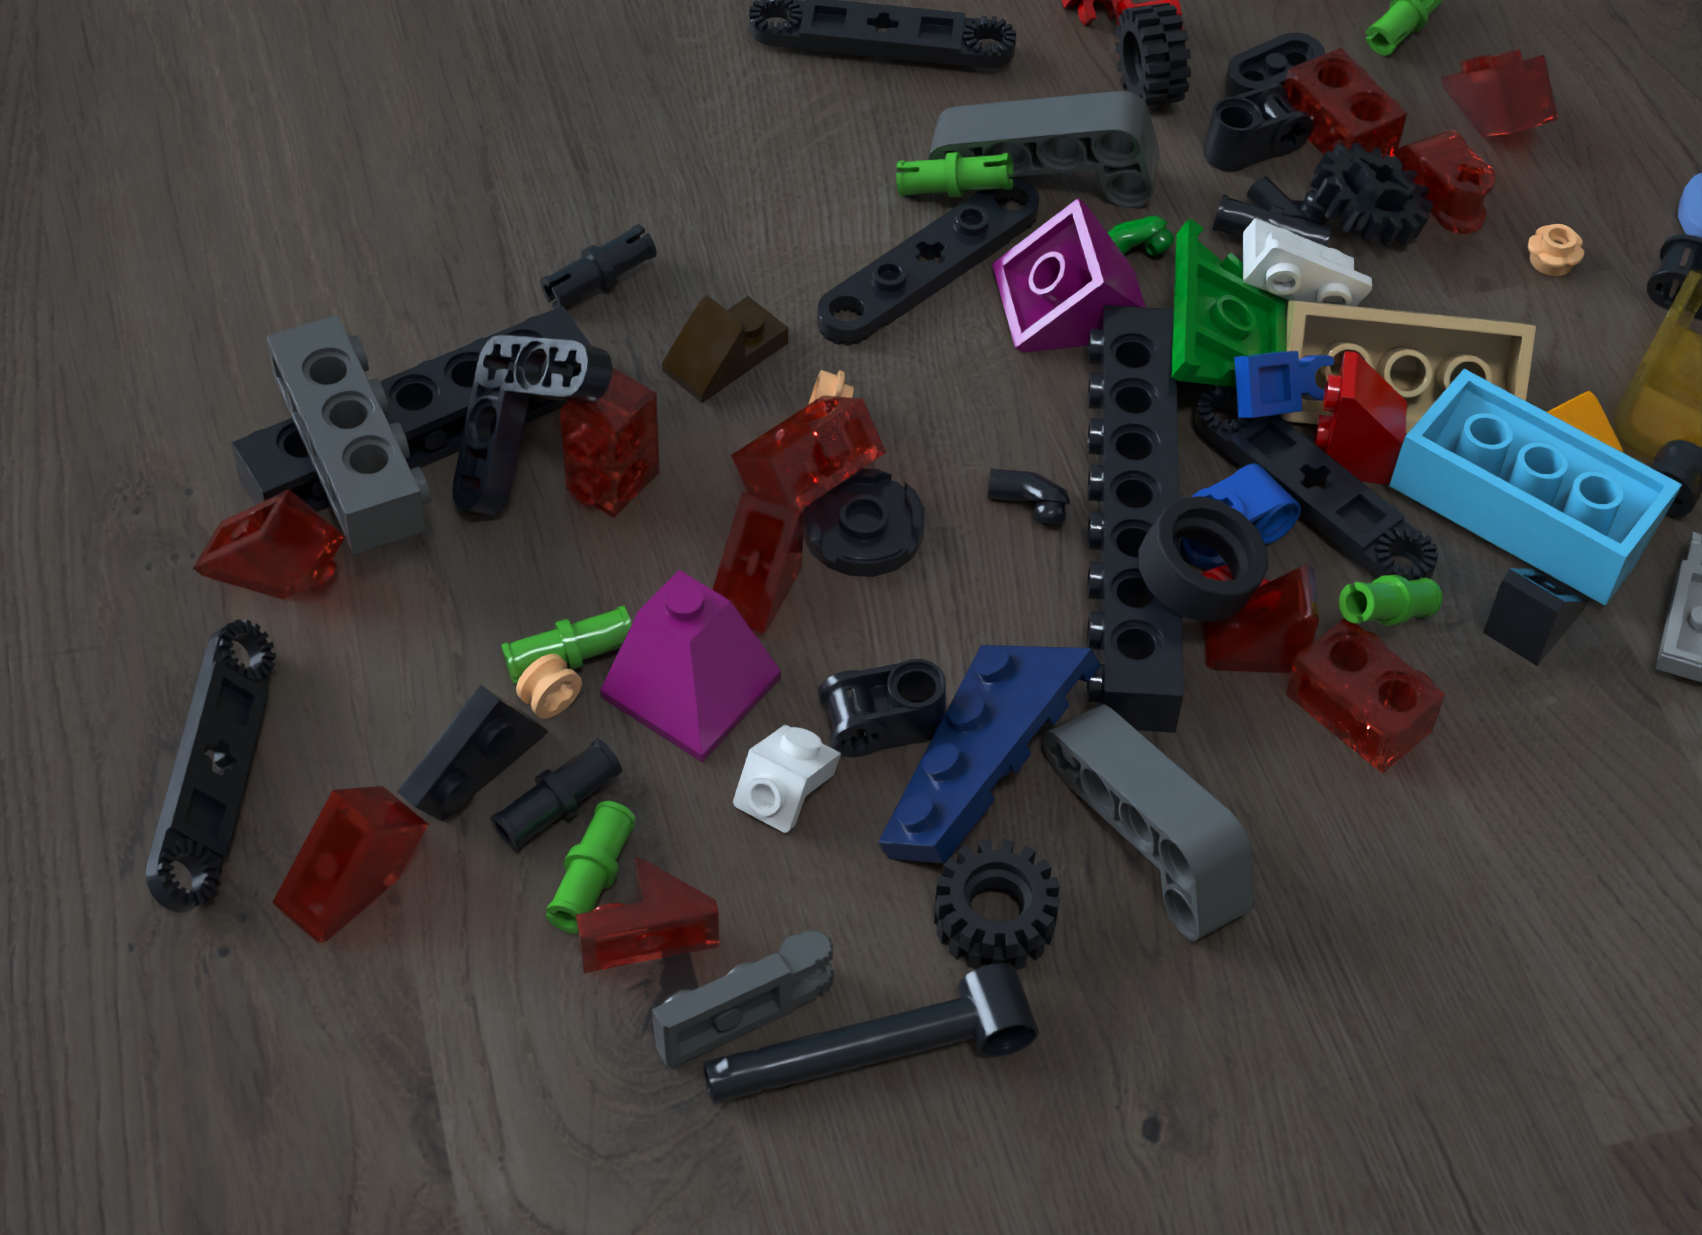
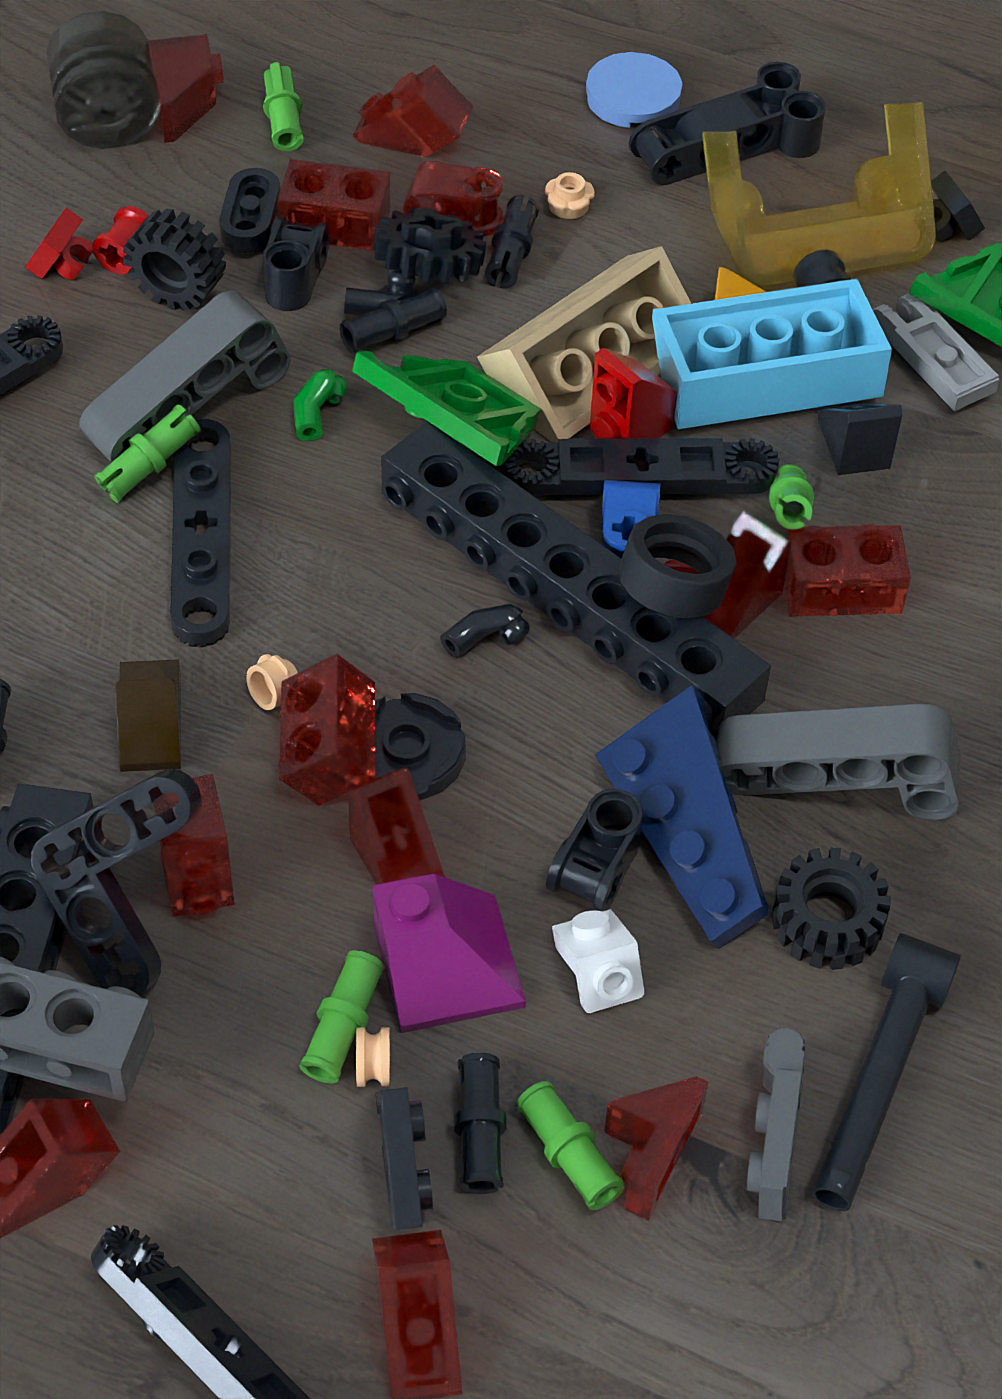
camera: 50 degrees left, 0 degrees up
magenta slope [992,198,1146,353] -> none
blue plate [1234,351,1334,418] -> none
white bracket [1243,218,1372,306] -> none
none -> black pin [485,195,539,289]

